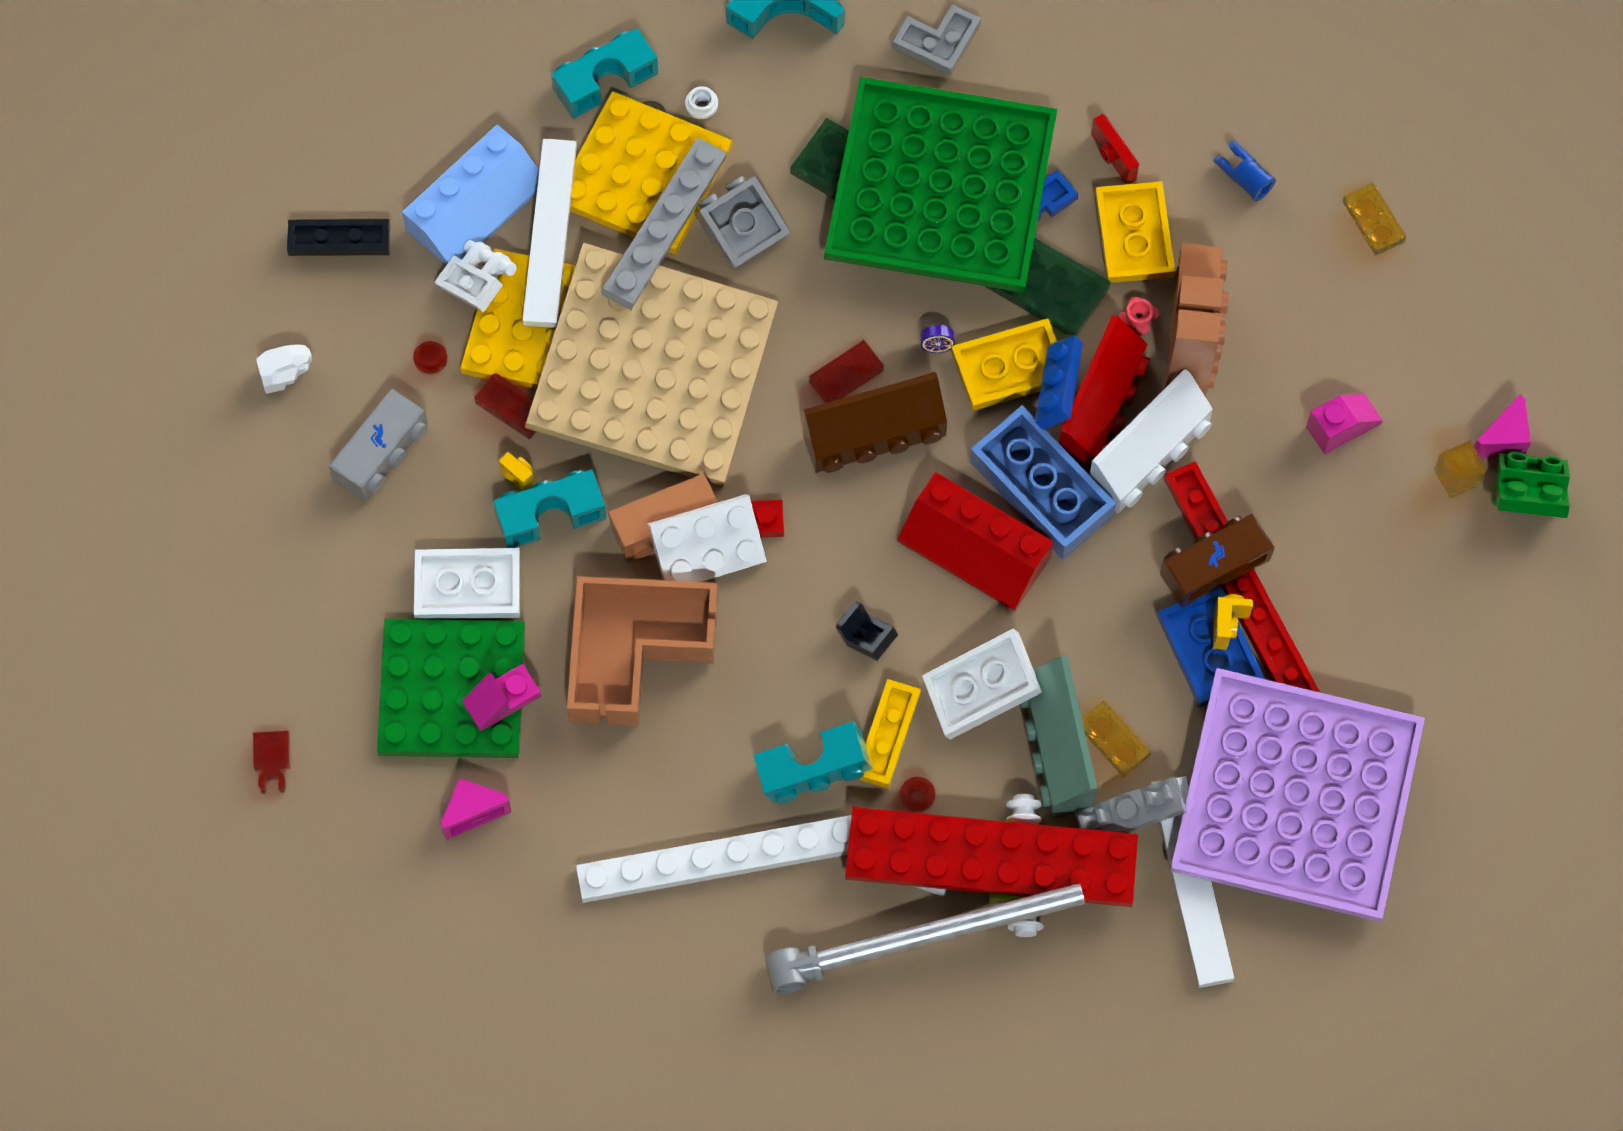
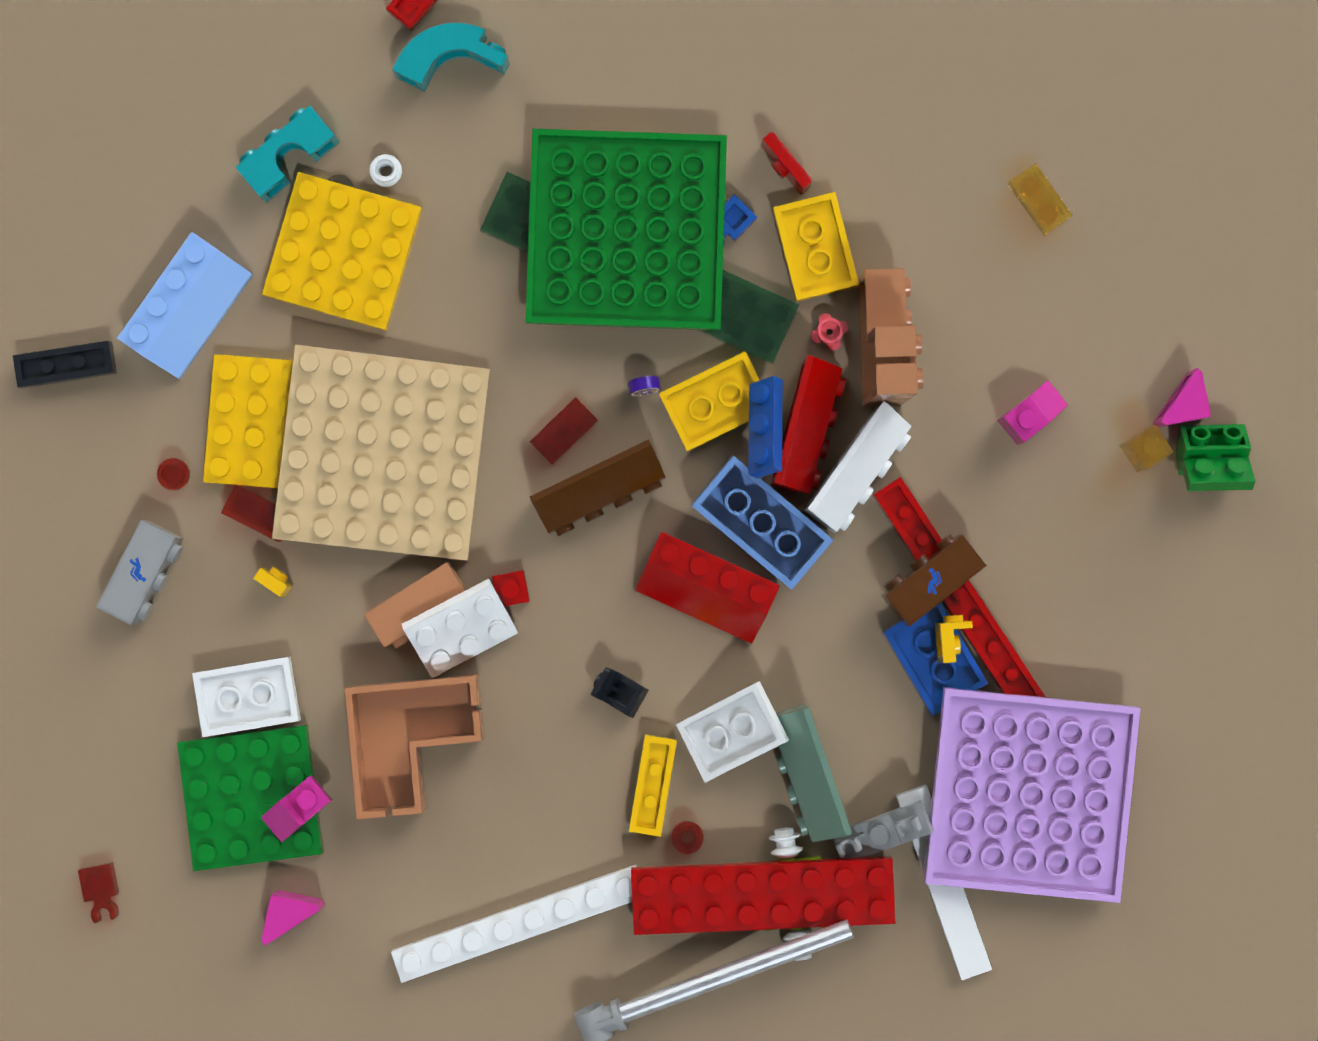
camera: 10 degrees left, 20 degrees up
white rock [256,345,312,394] -> none
white plate [434,240,517,312] -> none
teal arch [493,469,607,548] -> none
white tile [523,139,577,328] -> none
light grey plate [601,138,727,310] -> none
light grey plate [694,176,791,269] -> none
teal arch [753,721,872,804] -> none
light grey plate [892,4,981,76] -> none
clear yellow plate [1082,700,1151,777] -> none
blue hinge [1213,140,1276,201] -> none

